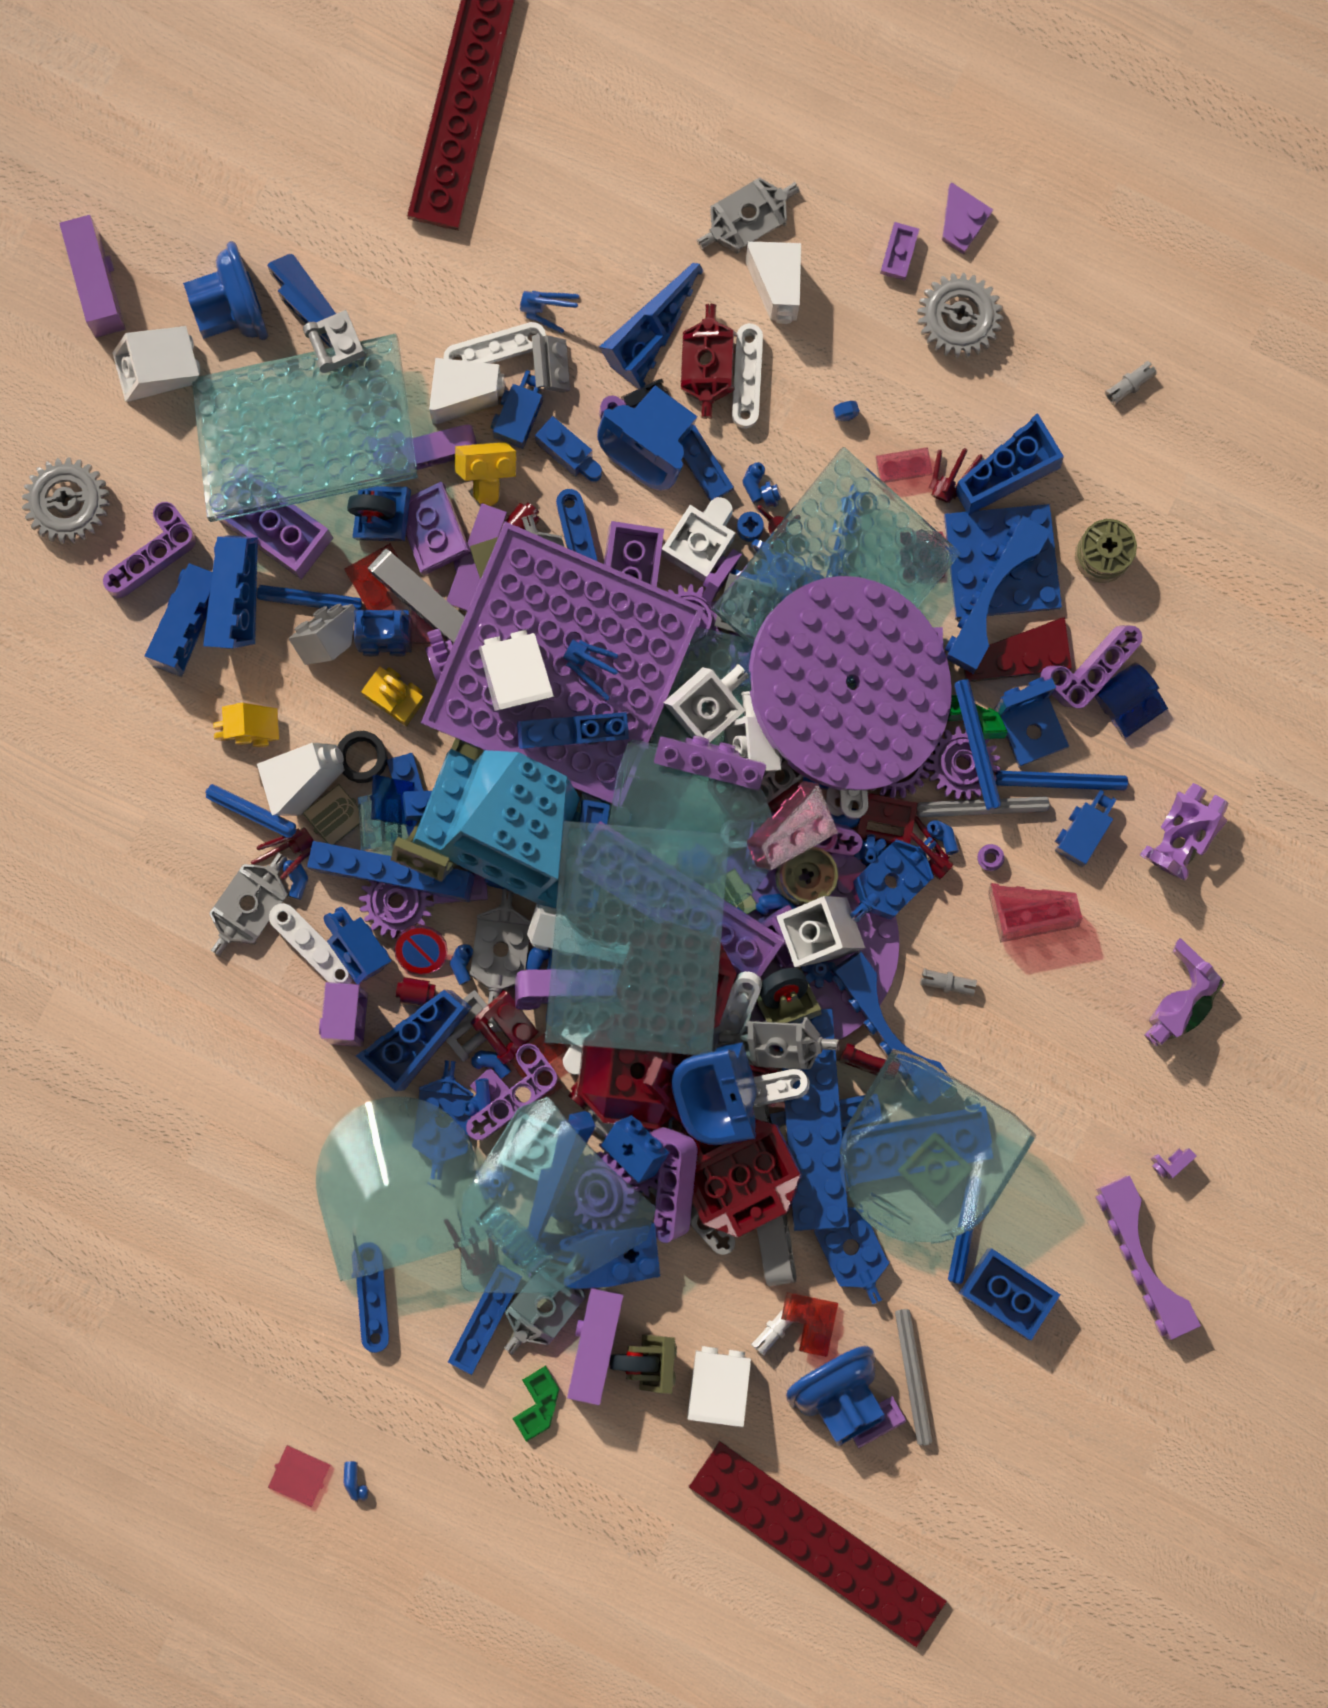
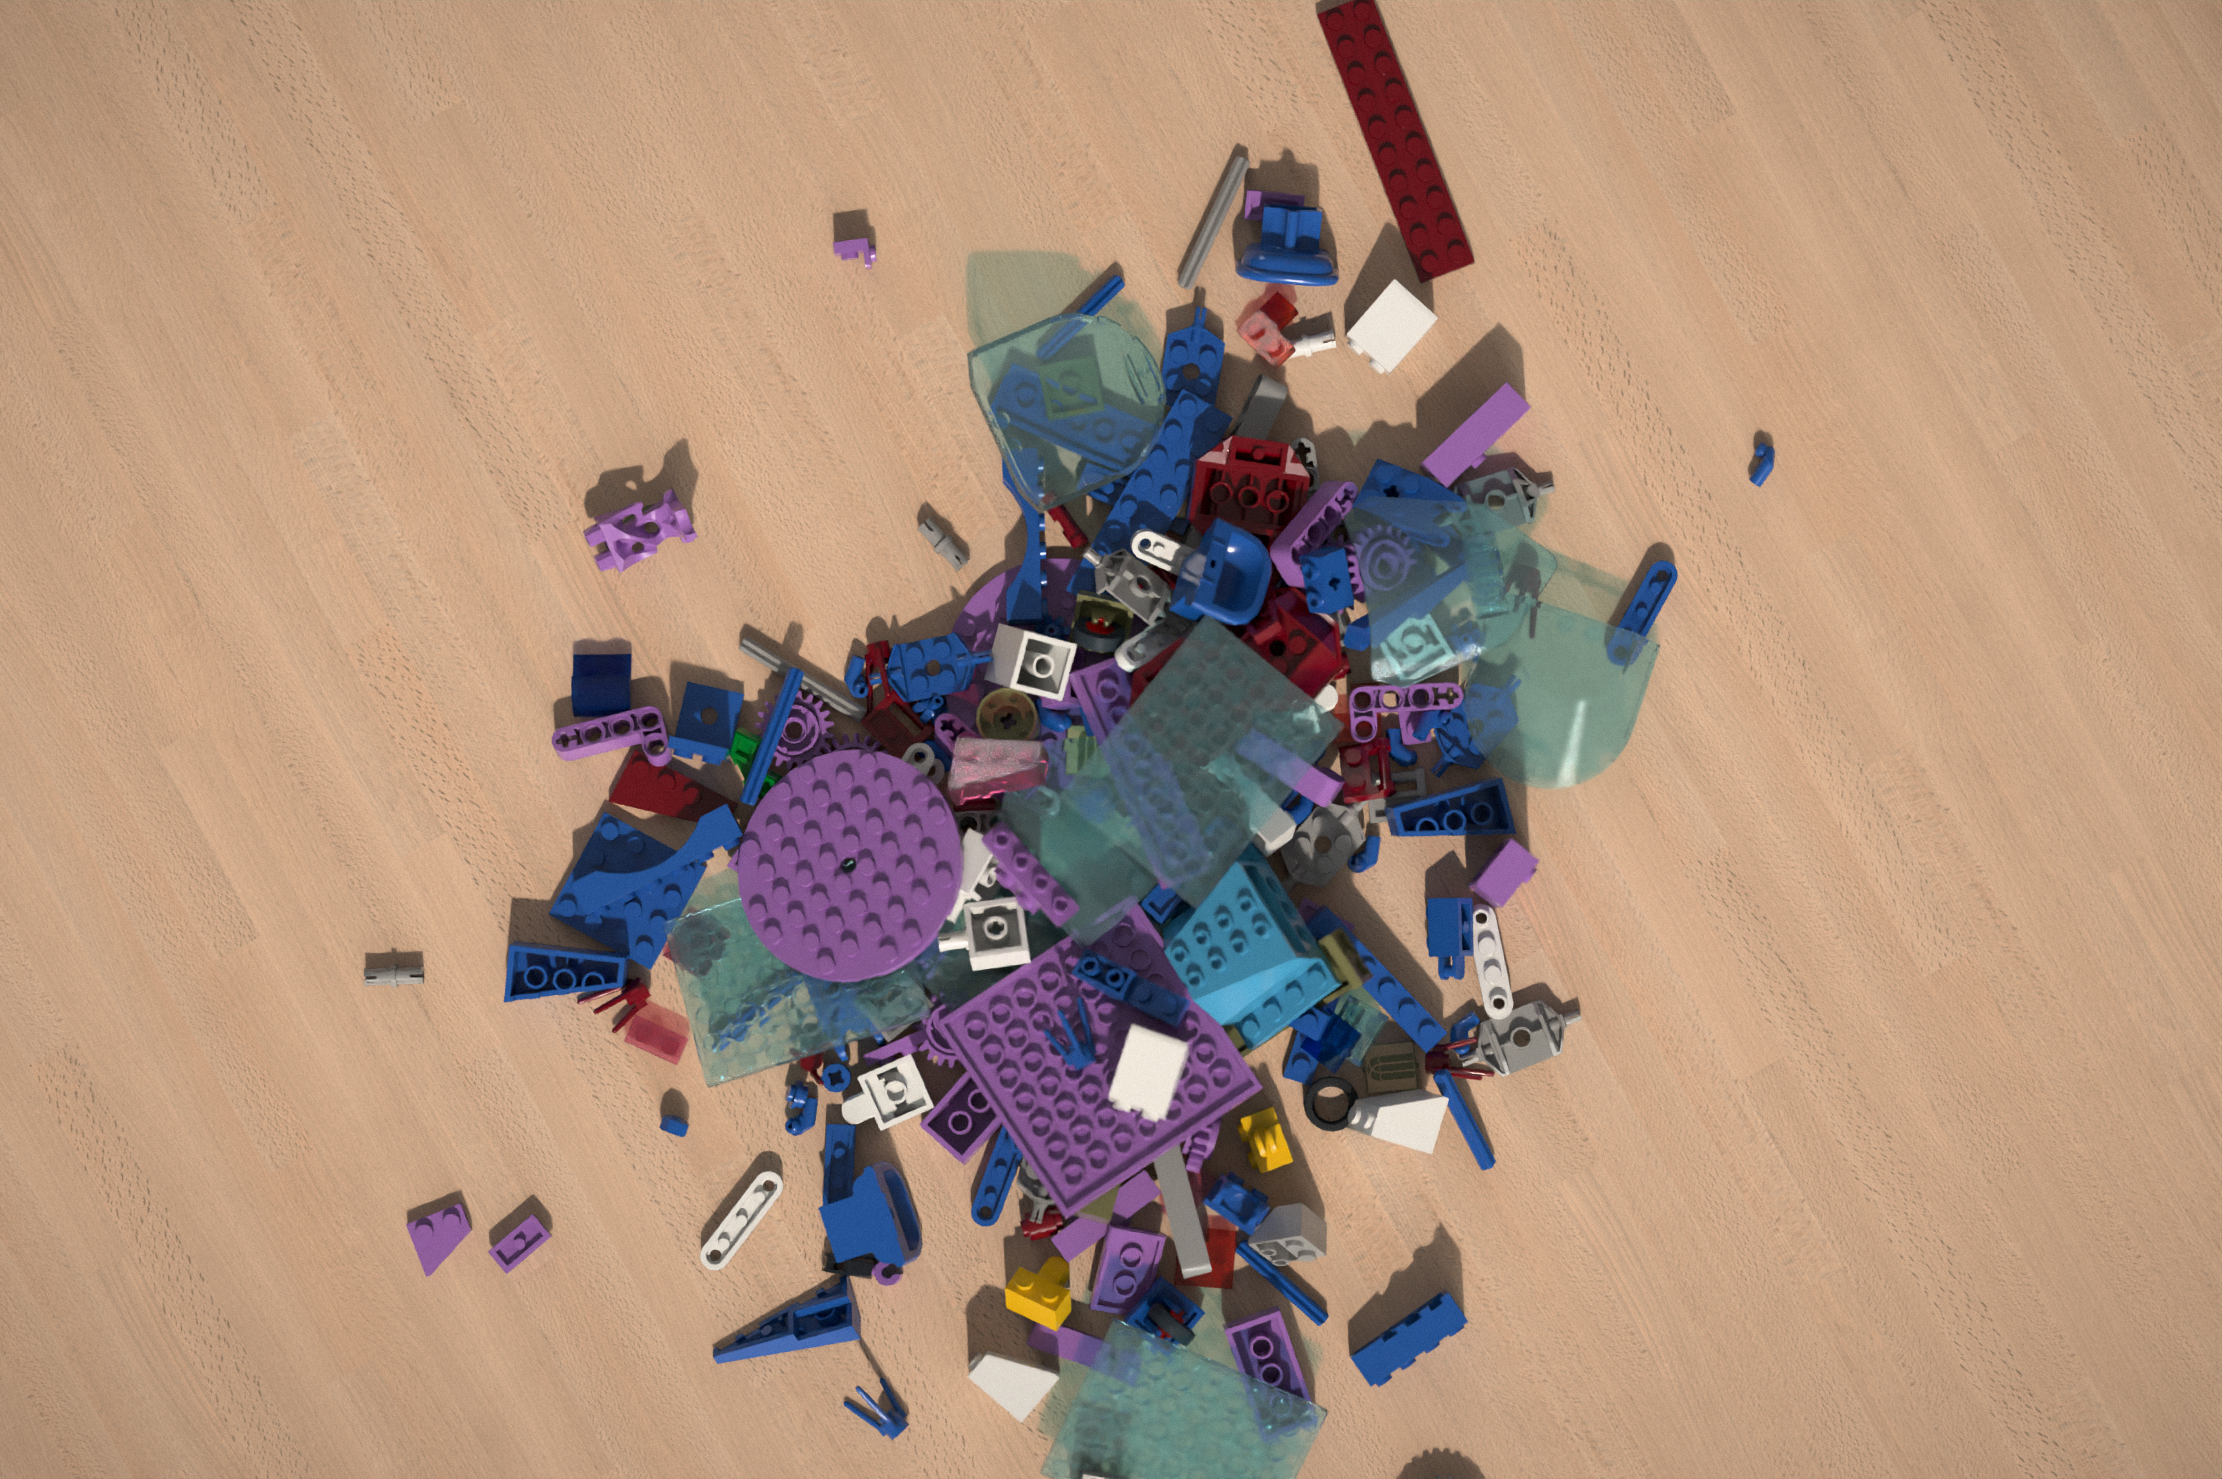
camera: 140 degrees left, 5 degrees up
medium lavender beam [103,502,196,598] -> none
blue wedge [203,535,258,649] -> none
yellow brick [213,703,279,747] -> none
clear pink piece [268,1445,331,1507] -> none
medium lavender gear [359,881,434,939] -> none
piece [394,925,448,975] -> none
dark red brick [396,977,436,1007] -> none
white plate [443,322,546,364] -> none
blue plate [448,1264,523,1375] -> none
blue brick [490,370,543,449] -> none
green tile [512,1365,560,1442] -> none
light grey plate [532,334,570,393] -> none
blue brick [535,416,602,482] -> none
olive plate [609,1334,677,1394] -> none
dark red plate [681,303,737,419] -> none
light grey plate [697,178,800,254] -> none
white slope [746,242,801,324] -> none
light grey gear [917,273,1004,358] -> none
blue brick [958,1248,1061,1341] -> none
medium lavender plate [977,844,1004,871] -> none
clear pink wedge [988,883,1083,943] -> none
blue axle [995,770,1128,791] -> none
blue brick [1054,790,1117,867] -> none
olive wheel [1075,519,1137,583] -> none
medium lavender arch [1095,1175,1201,1340] -> none
medium lavender hips [1144,938,1225,1047] -> none

